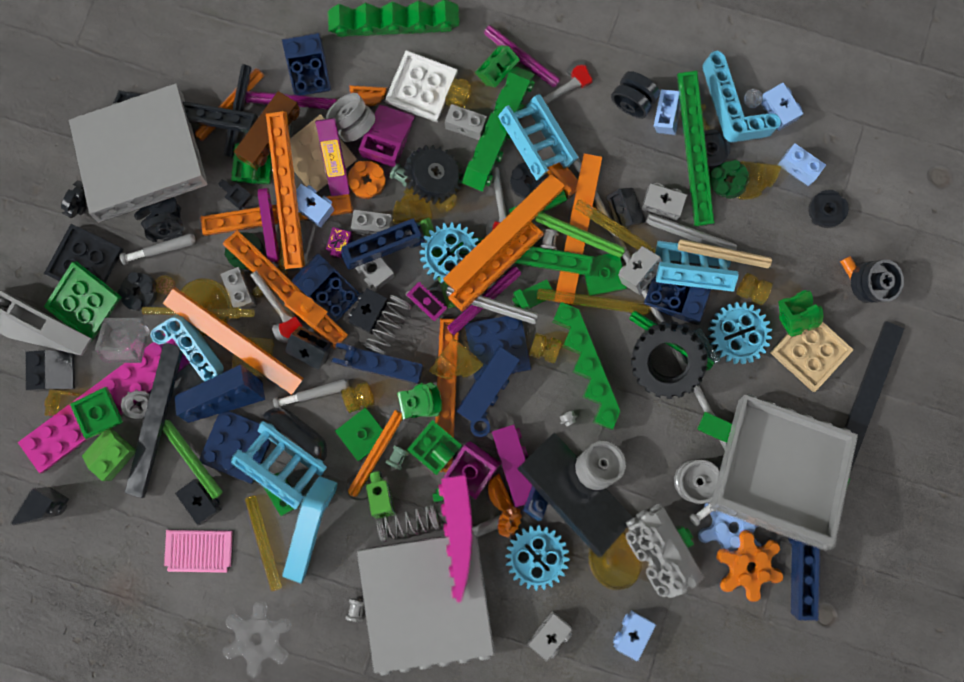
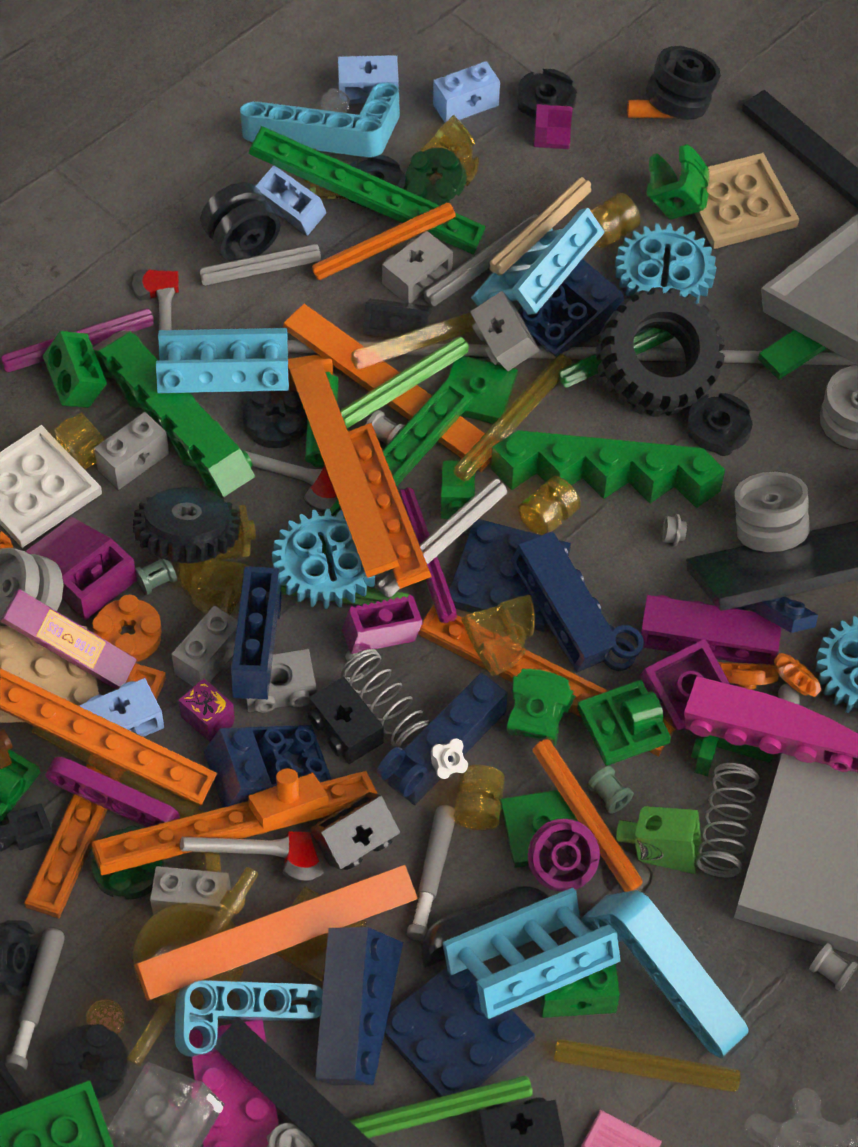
camera: 65 degrees left, 25 degrees down
none -> light grey axle [199,244,321,286]
none -> orange axle [312,203,456,280]
none -> white plate [431,739,468,779]
none -> magenta cone [528,819,600,892]
none -> magenta panel [534,104,573,149]
none -> black plate [687,393,753,456]

